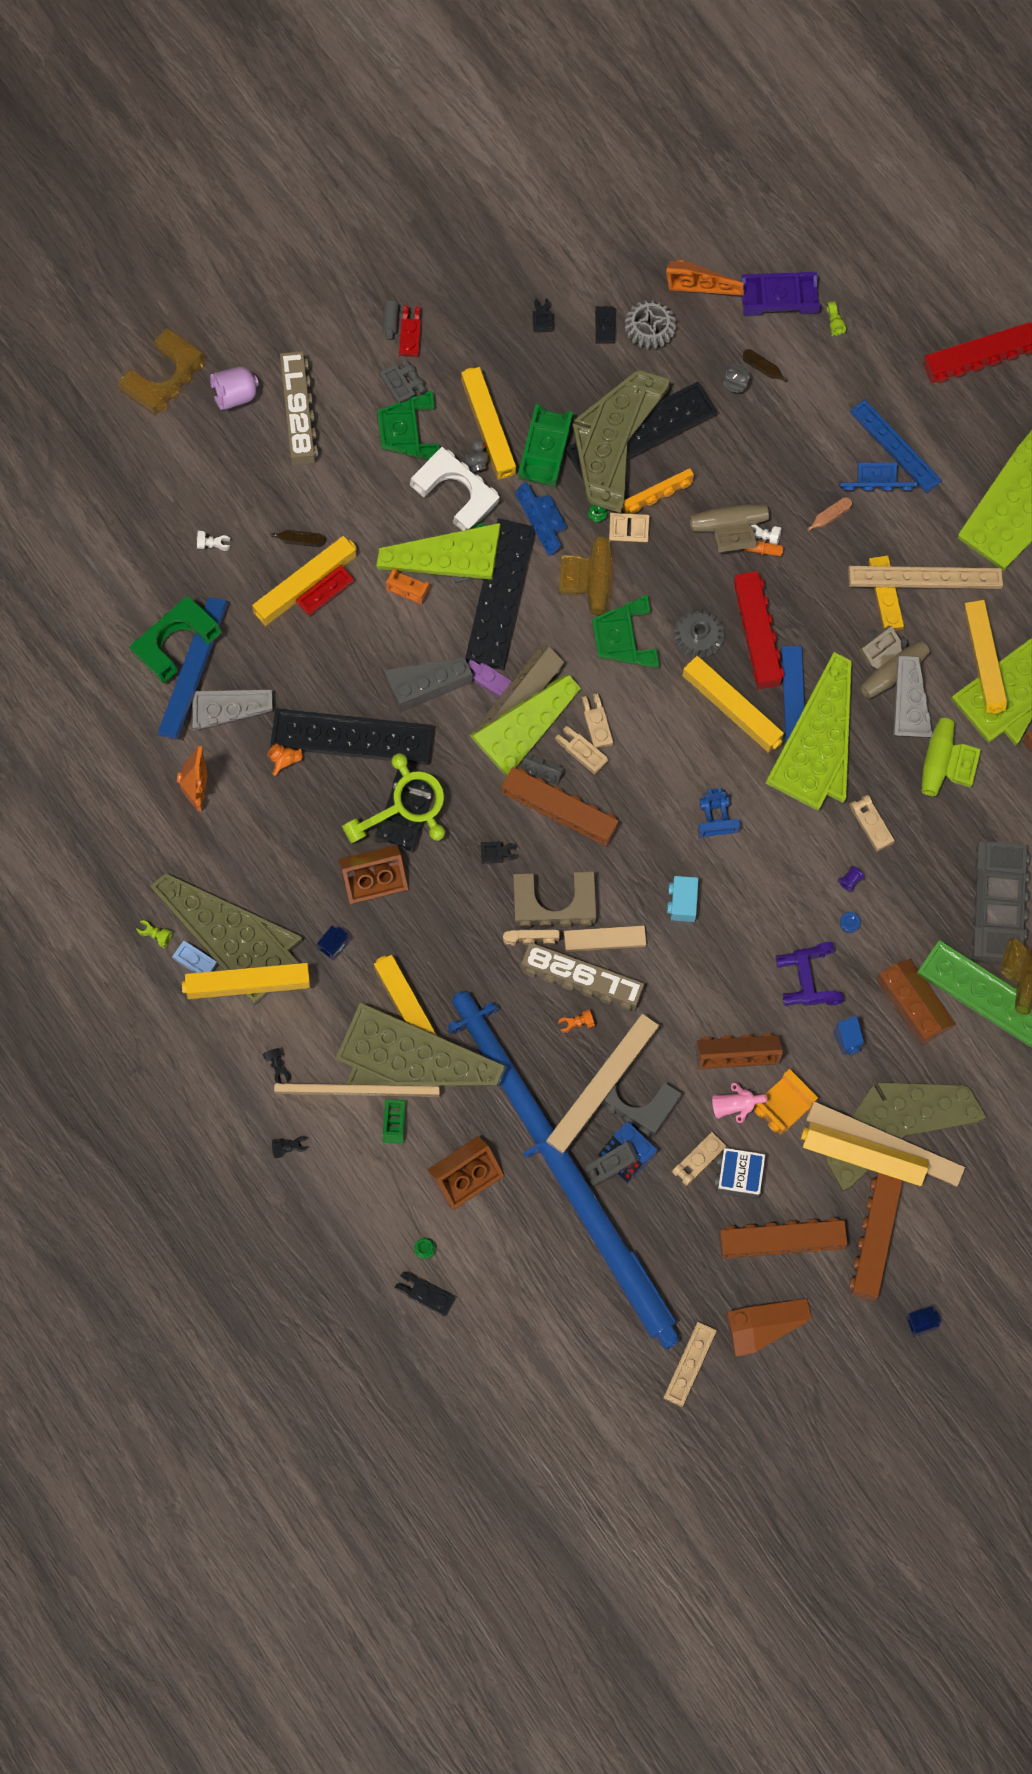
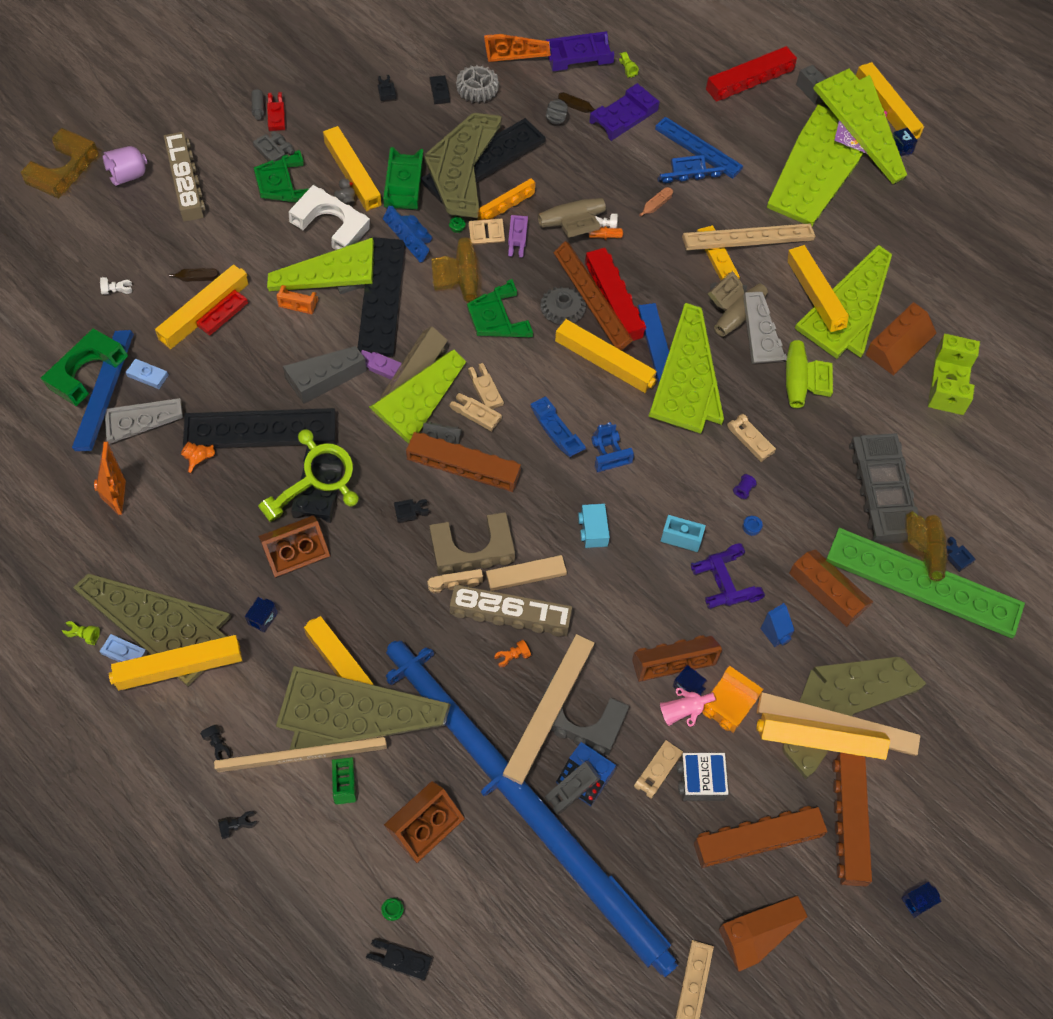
camera: 10 degrees left, 10 degrees down
none -> light blue plate [126,359,169,389]
none -> medium lavender hinge [508,215,528,257]
none -> blue slope [530,396,586,457]
none -> dark orange tile [553,241,633,351]
none -> dark purple piece [590,83,659,141]
none -> medium azure brick [661,515,706,552]
none -> clear blue brick [672,665,707,696]

